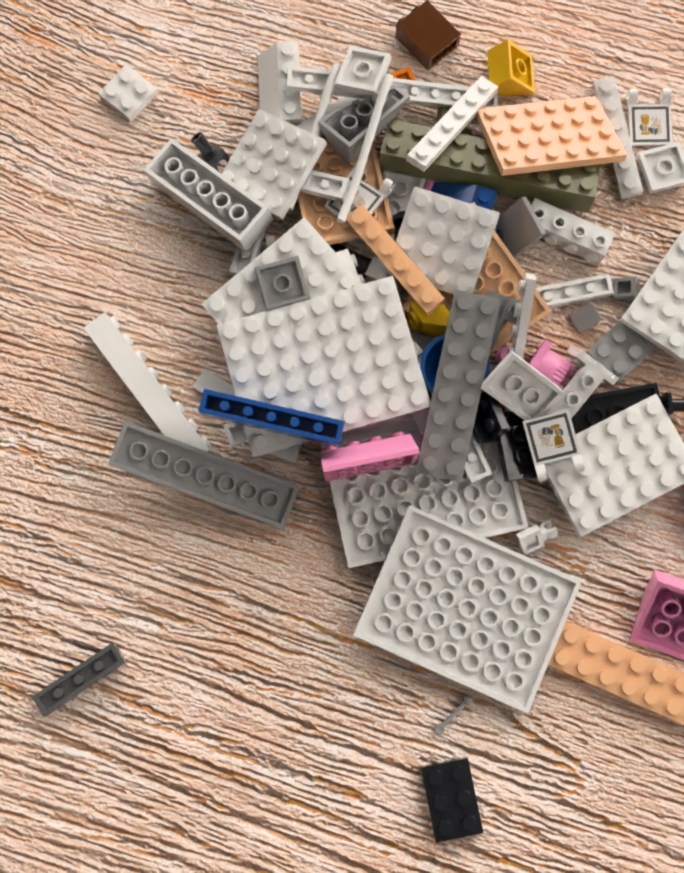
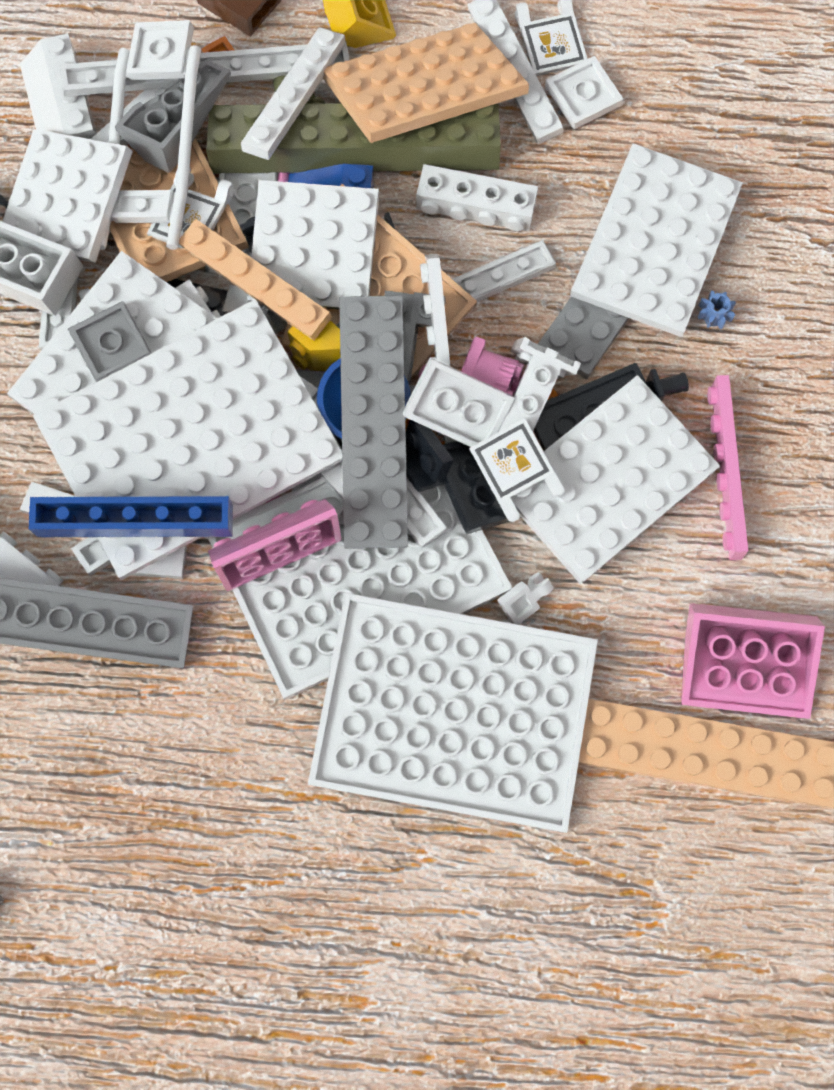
camera: 15 degrees left, 5 degrees down
black plate [420,757,483,843] -> none
light grey hinge [435,696,473,734] -> none
light grey tile [495,197,546,258] -> none
light grey slope [568,301,601,334] -> none
light grey slope [613,276,640,302] -> none

